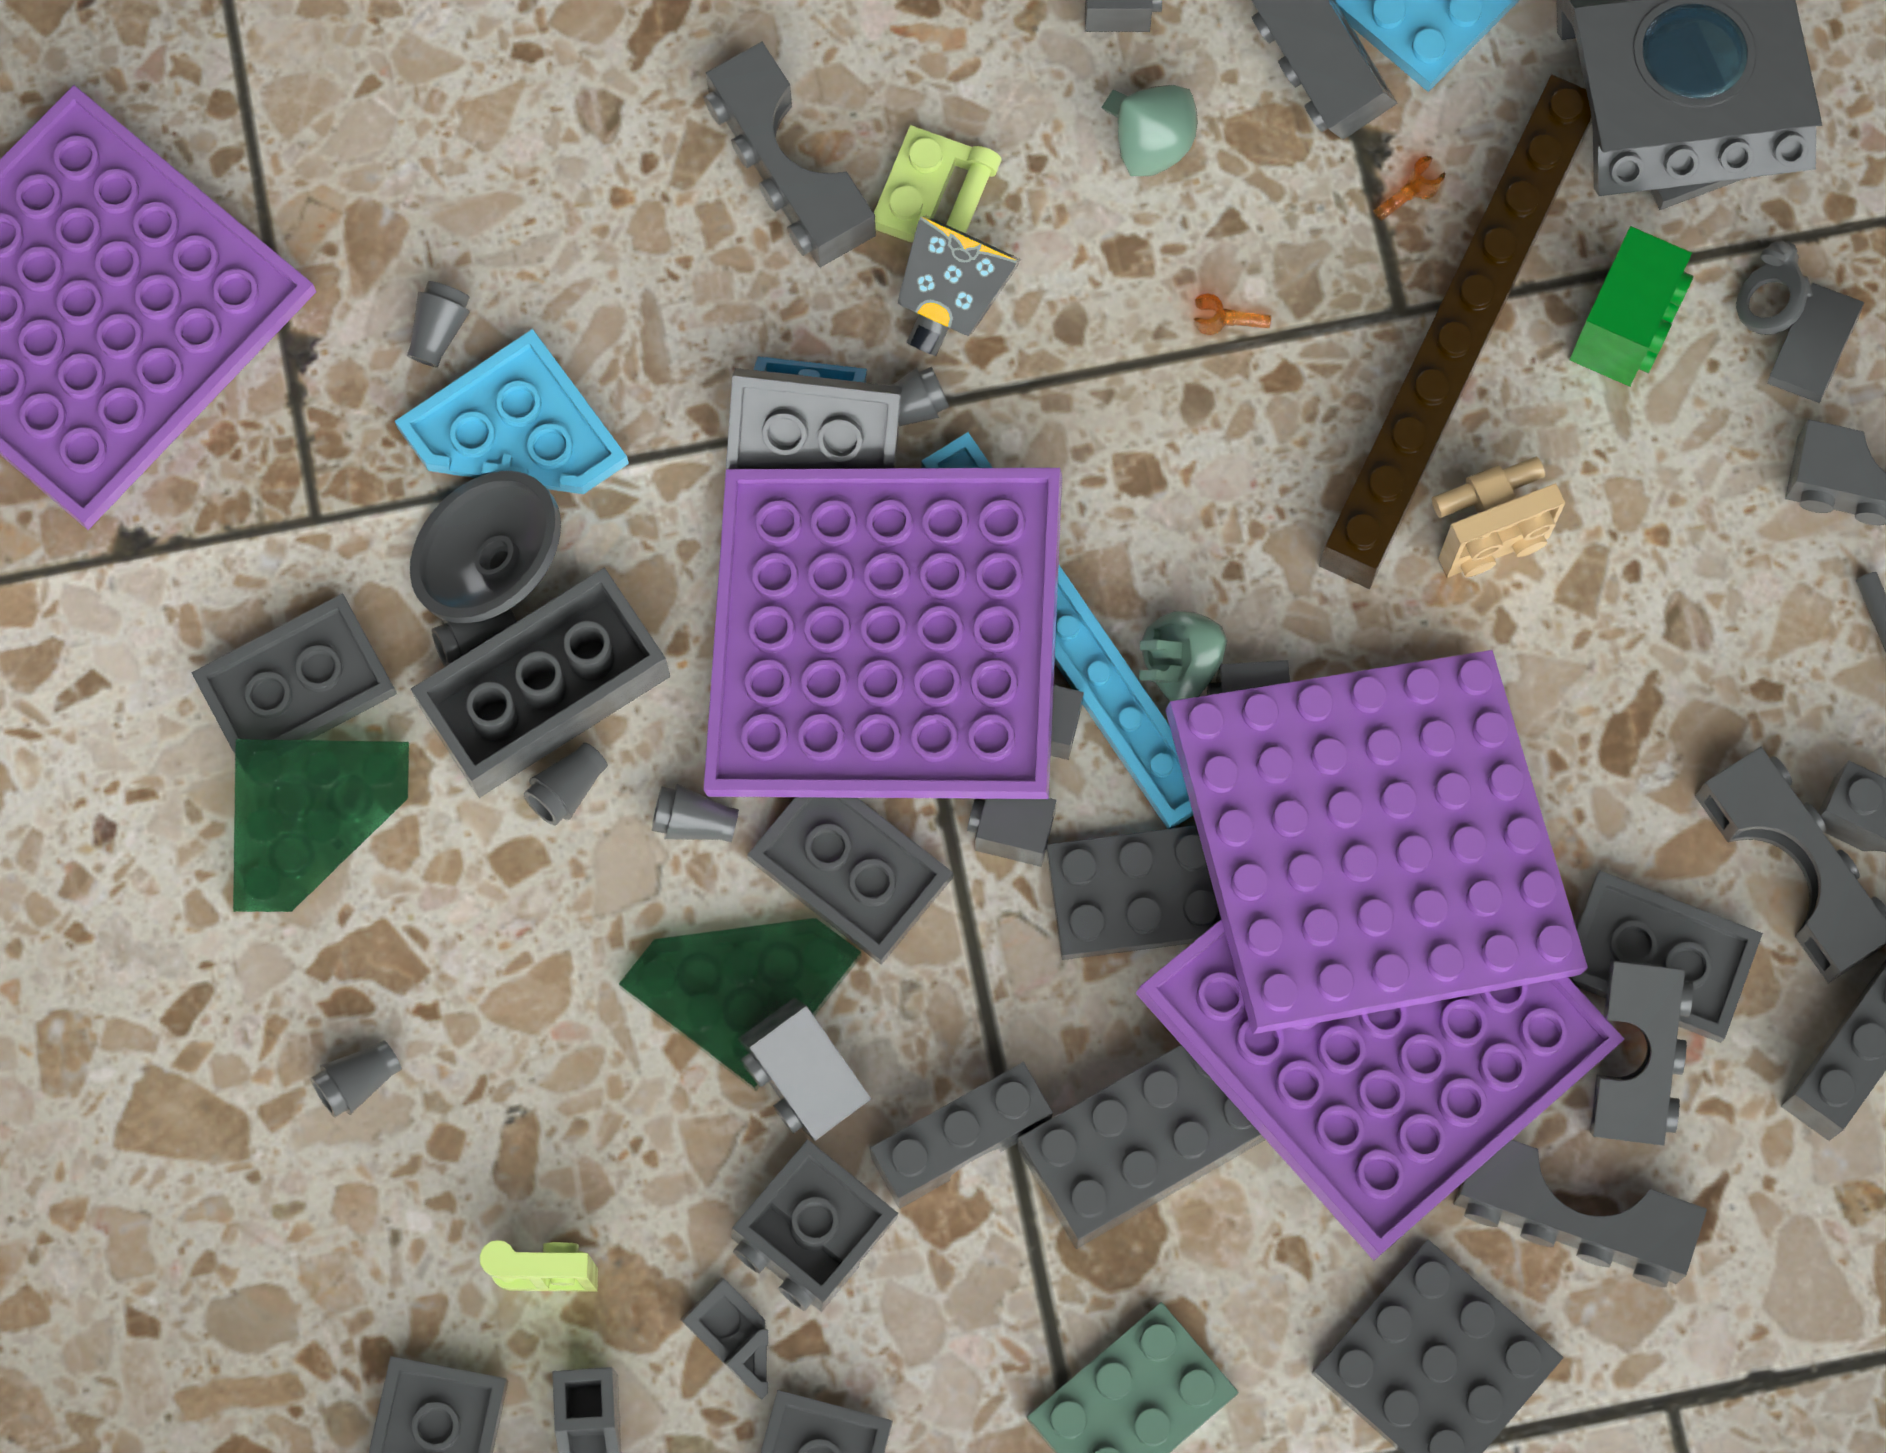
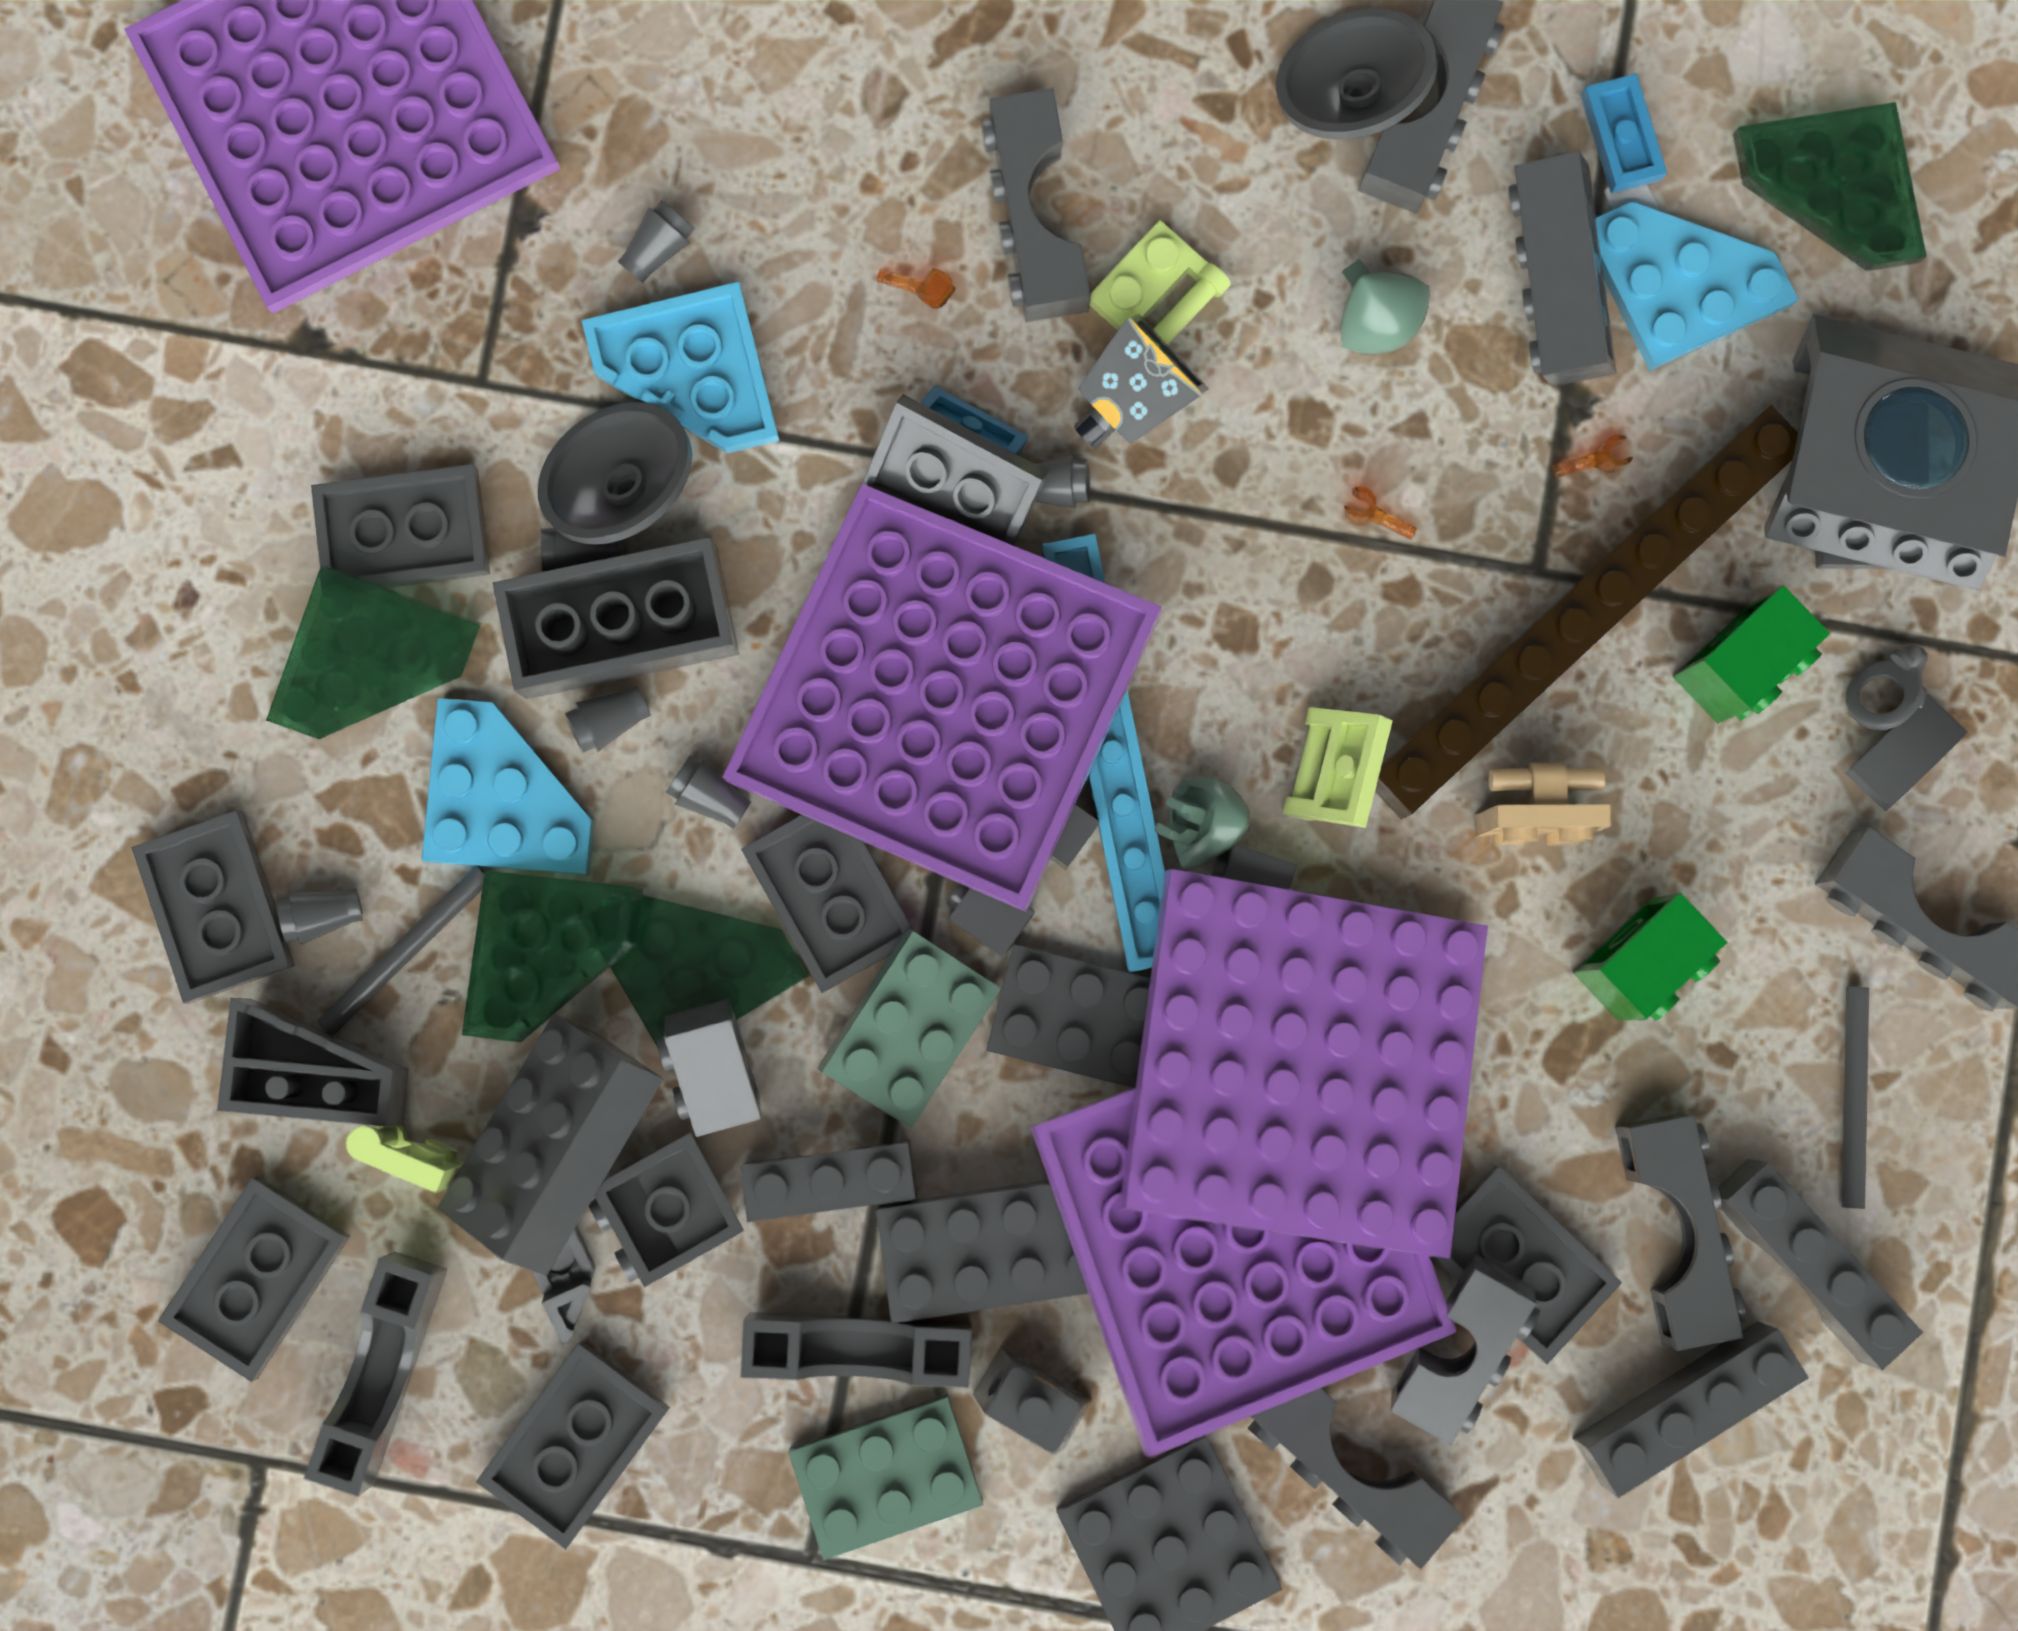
camera: 15 degrees right, 10 degrees up
none -> dark grey plate [131,810,295,1004]
none -> dark grey wedge [217,998,409,1127]
none -> dark grey bar [317,866,492,1035]
none -> medium azure plate [422,698,594,875]
none -> dark grey brick [437,1013,663,1276]
none -> clear green plate [462,871,644,1042]
none -> dark grey arch [740,1312,972,1388]
none -> sand green plate [817,928,1002,1128]
none -> clear orange hand [877,268,955,309]
none -> dark grey torso [973,1345,1092,1455]
none -> yellowish green plate [1282,707,1393,828]
none -> green brick [1572,892,1728,1021]

